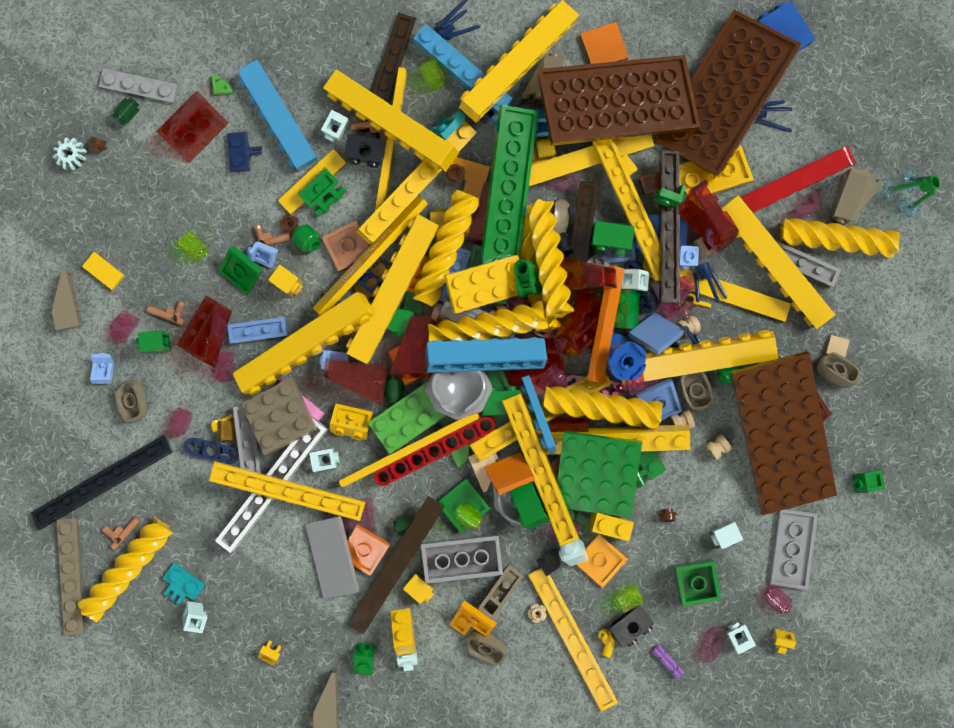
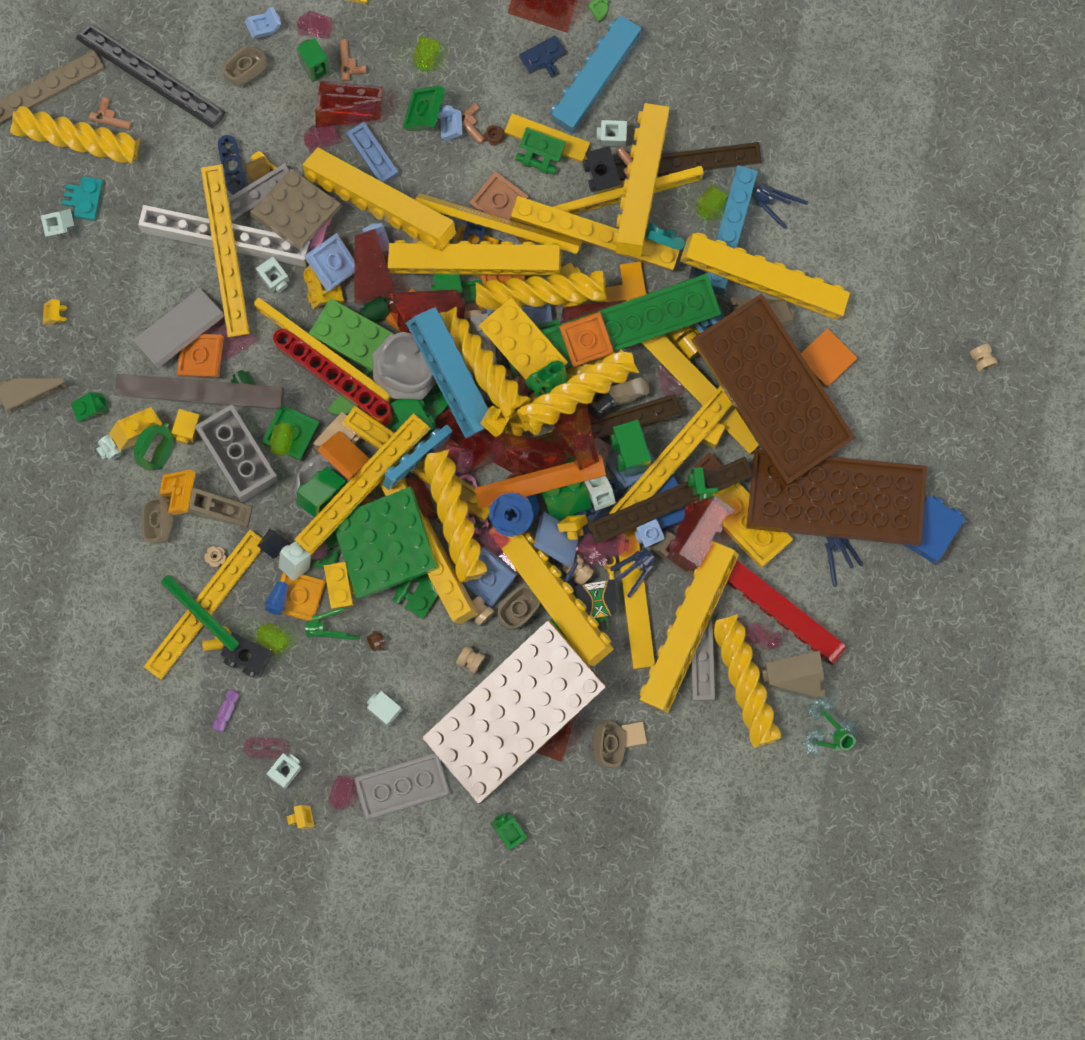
camera: 60 degrees right, 10 degrees down
clear pink brick [167,407,193,437] -> none
yellow brick [269,264,303,297] -> none
green head [292,224,321,253] -> none
reddish brown plate [446,164,465,183] -> none
green brick [673,559,722,607] -> none
none -> green piece [133,422,173,471]
none -> green axle [161,575,239,651]
none -> blue cone [264,581,289,615]
none -> light blue tile [304,233,360,292]
none -> green plant [305,607,360,640]
none -> yellow tile [480,406,510,437]
none -> yellow tile [557,515,588,540]
none -> orange tile [559,312,614,367]
none -> black torso [574,579,616,630]

